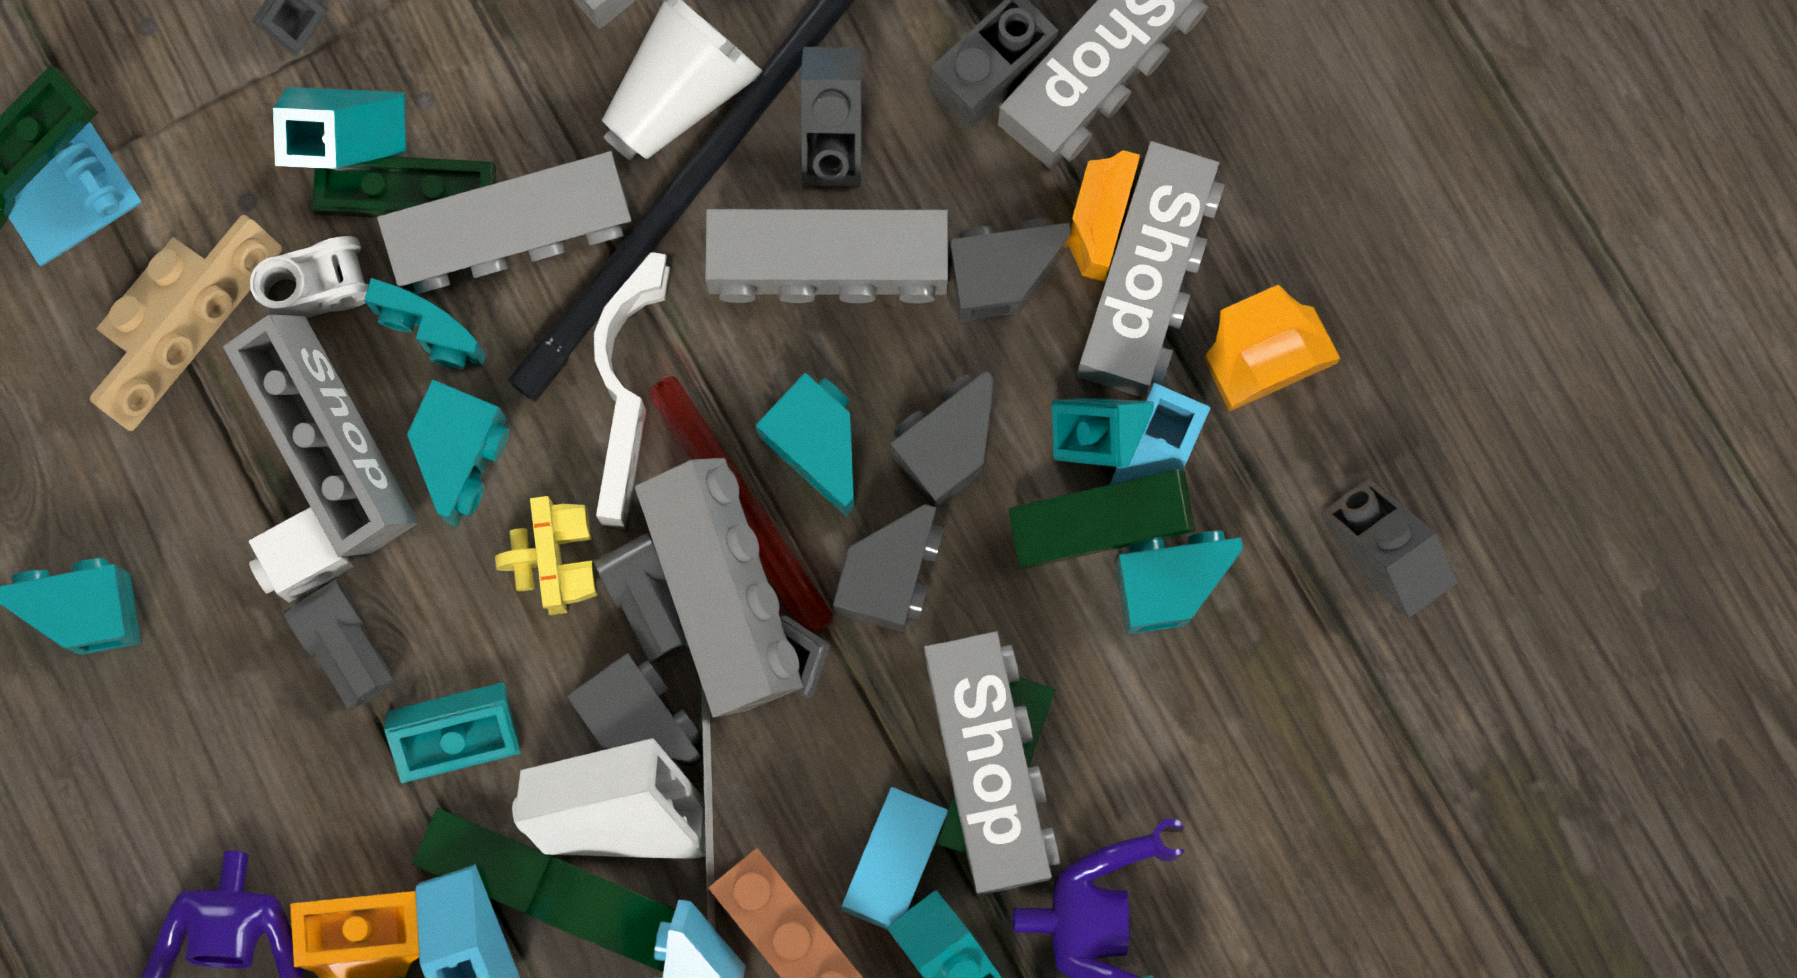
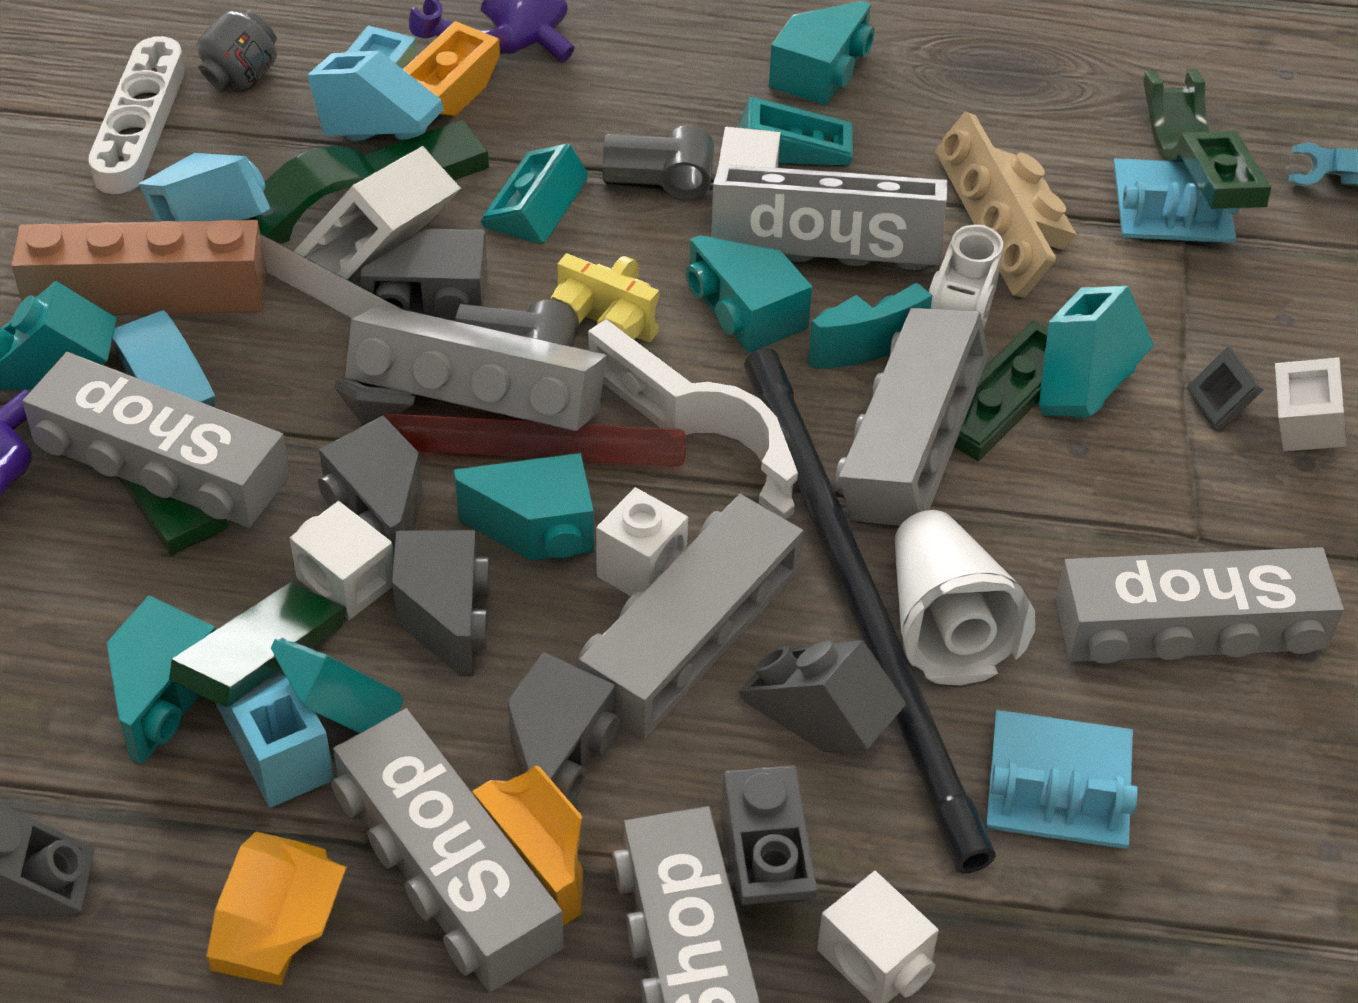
camera: 125 degrees right, 30 degrees down
none -> white brick [289,501,394,620]
none -> white brick [596,487,688,596]
none -> teal slope [738,97,853,165]

